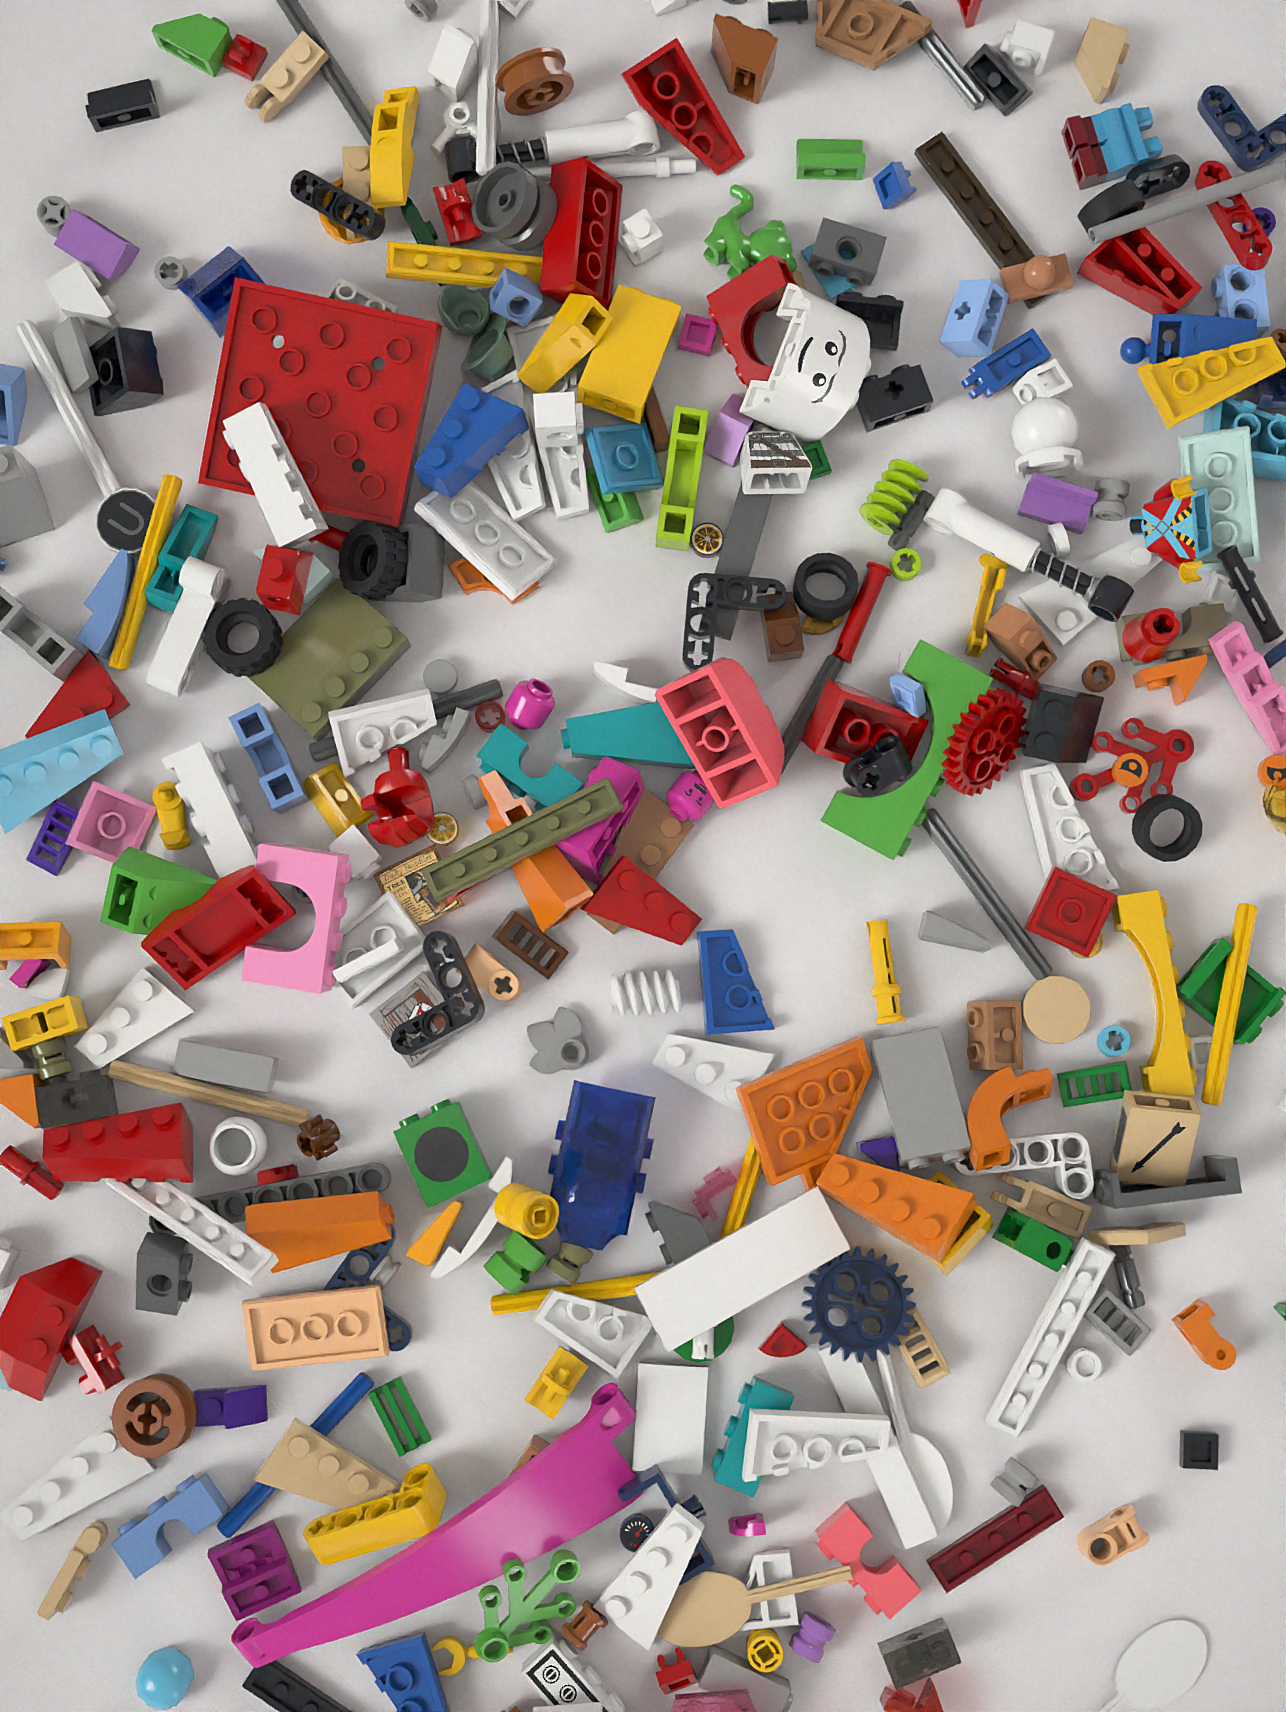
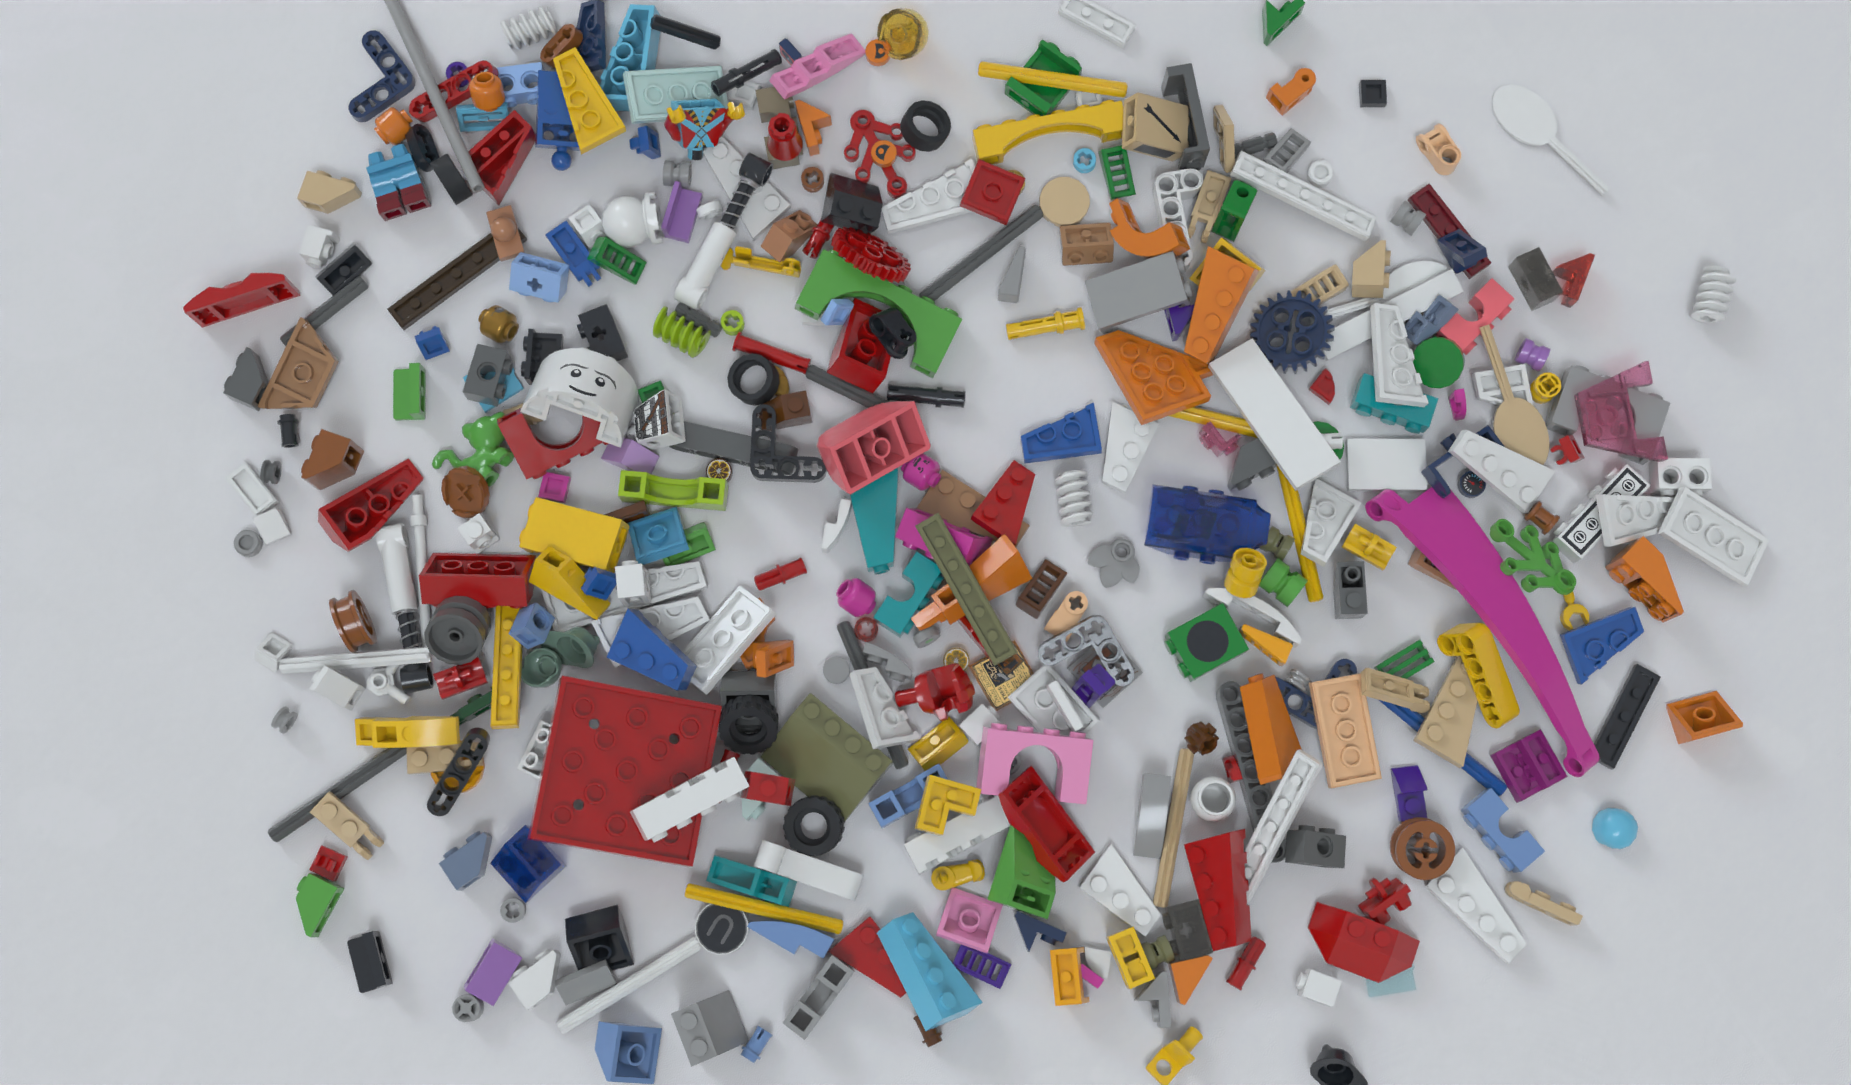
camera: 90 degrees left, 5 degrees down
none -> orange head [374,107,413,145]
none -> sand blue slope [439,831,492,891]
none -> dark orange tile [441,466,490,518]
none -> medium azure tile [456,102,510,132]
none -> orange head [469,72,505,112]
none -> pearl gold head [478,305,519,344]
none -> blue tile [581,567,616,600]
none -> green slope [587,237,647,285]
none -> blue tile [629,125,661,159]
none -> orange slope [752,640,794,678]
none -> red axle [754,558,807,590]
none -> black pin [887,384,966,408]
none -> yellow plate [915,775,981,836]
none -> dark blue slope [1014,911,1067,952]
none -> dark purple slope [1071,664,1116,708]
none -> dark grey slope [1333,561,1368,619]
none -> tan slope [1352,240,1391,298]
none -> tan hinge [1361,668,1430,713]
none -> sand blue slope [1405,294,1459,345]
none -> green tile [1413,336,1465,389]
none -> dark blue slope [1437,229,1488,274]

